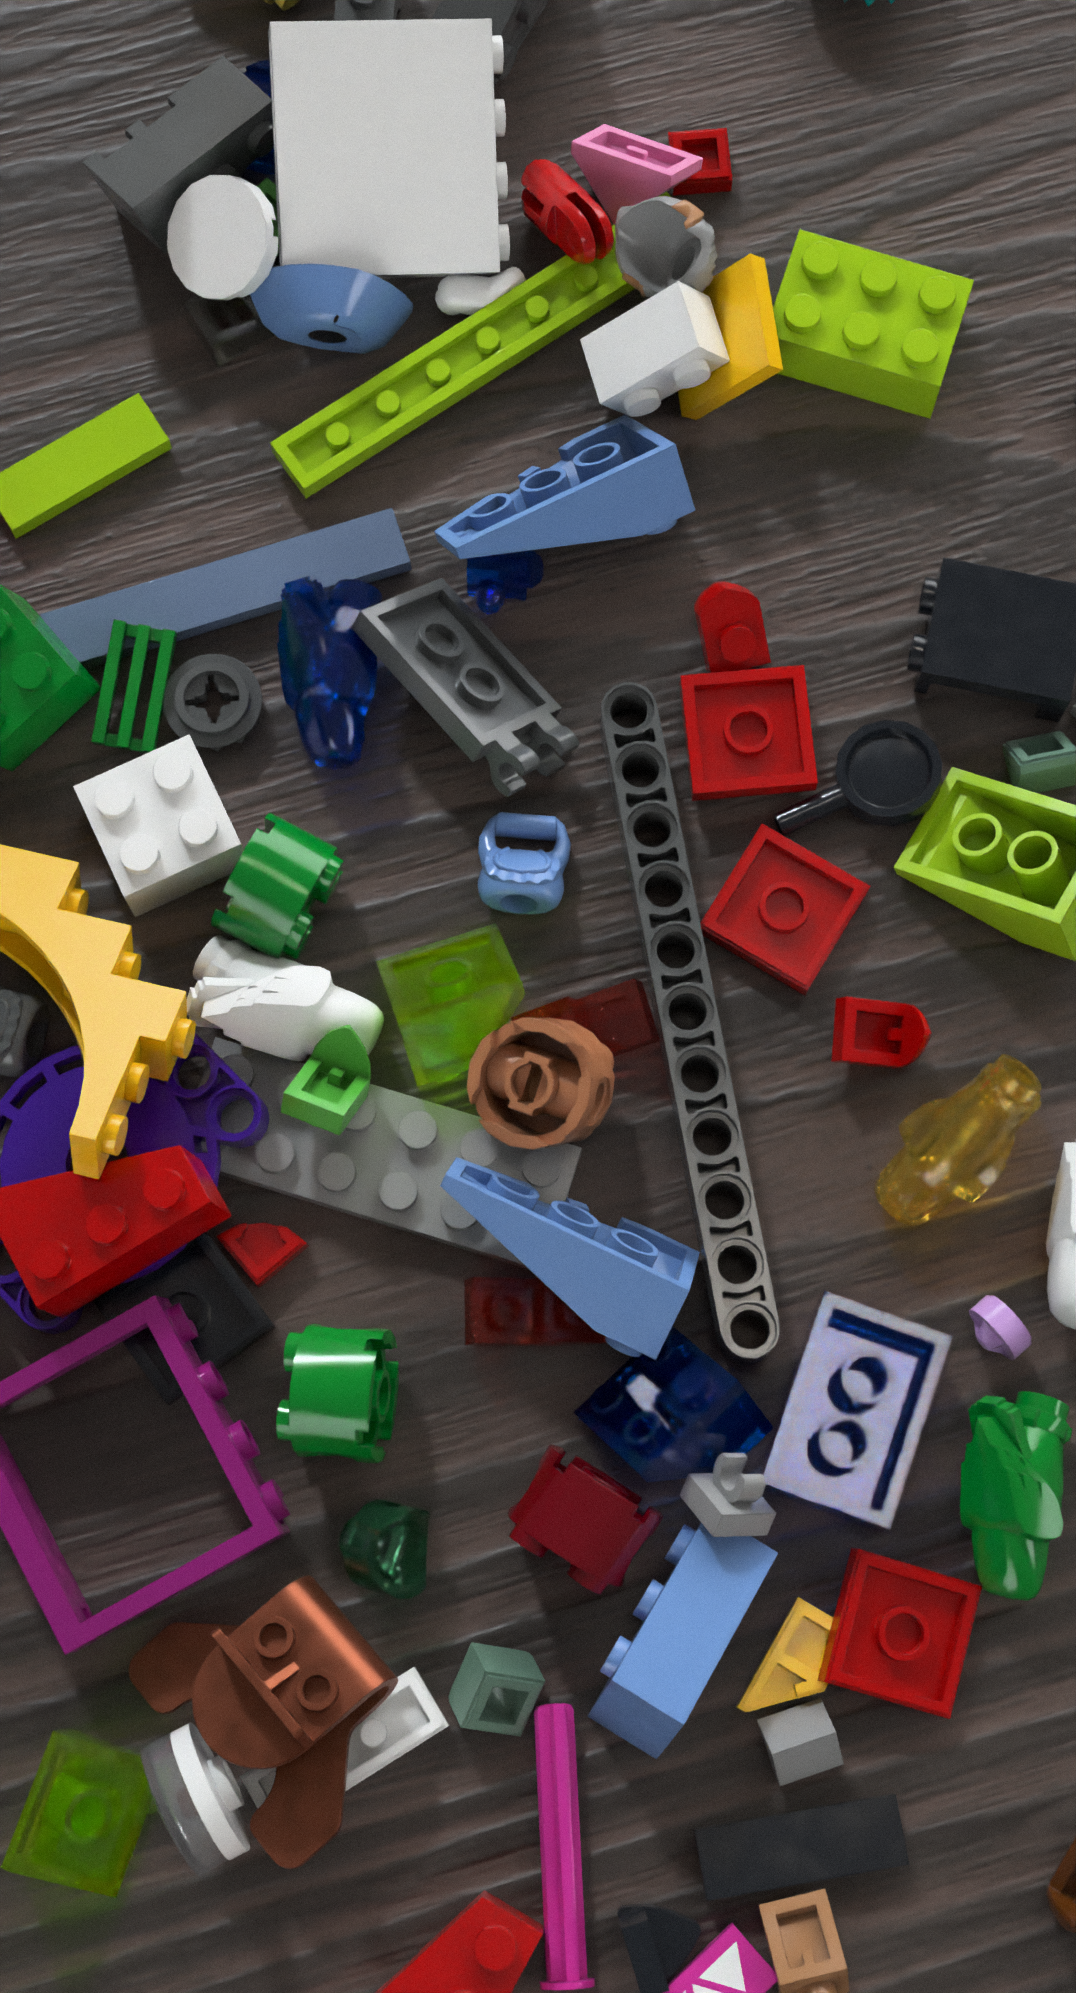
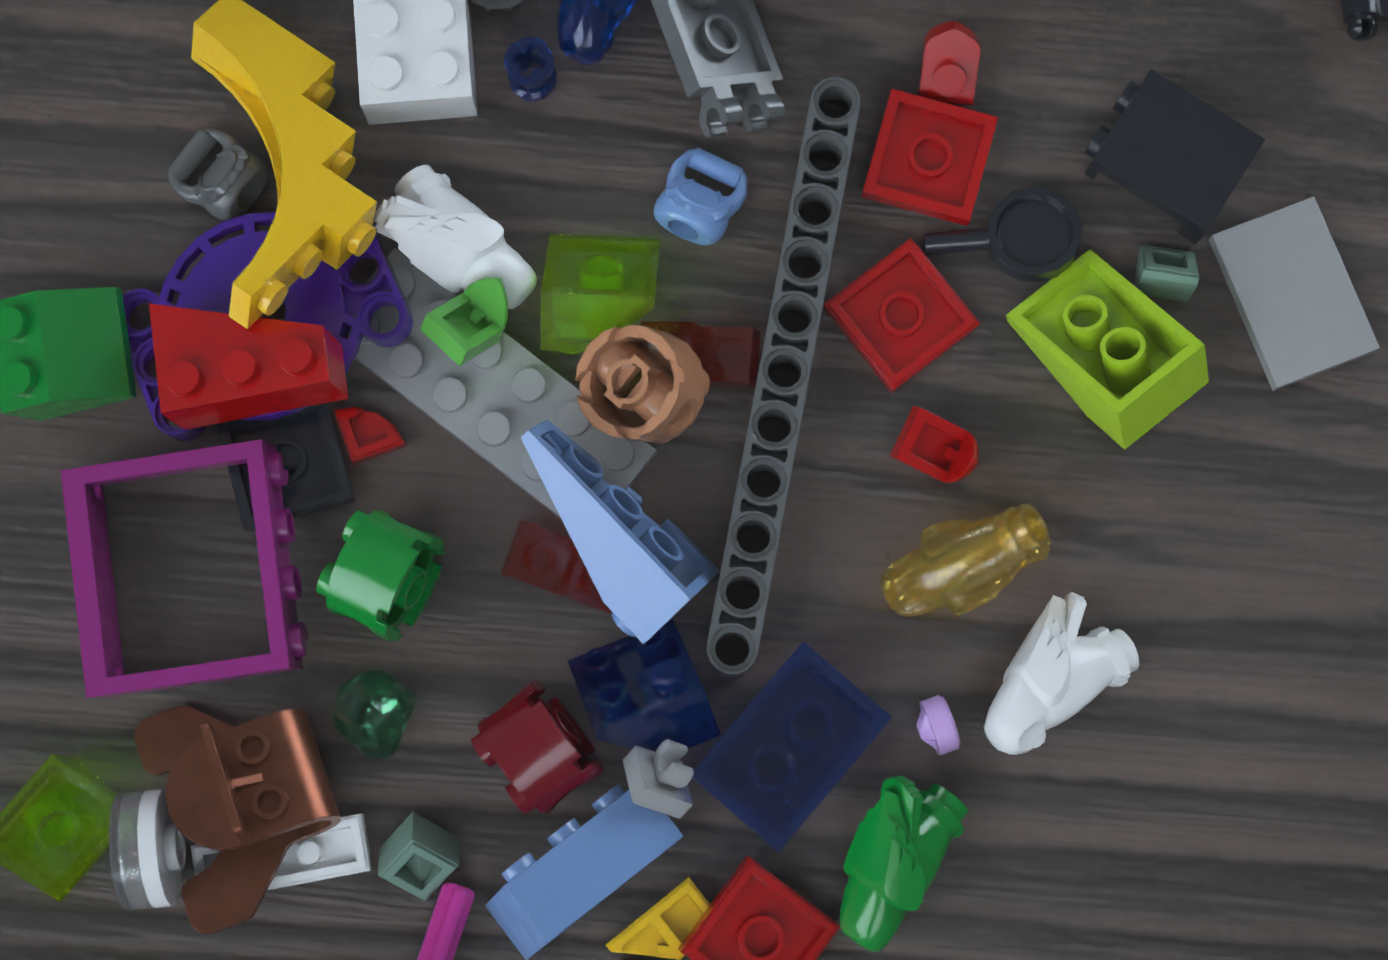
camera: 20 degrees right, 5 degrees up
green brick [211,812,344,959] -> none
none -> clear blue bush [504,37,557,102]

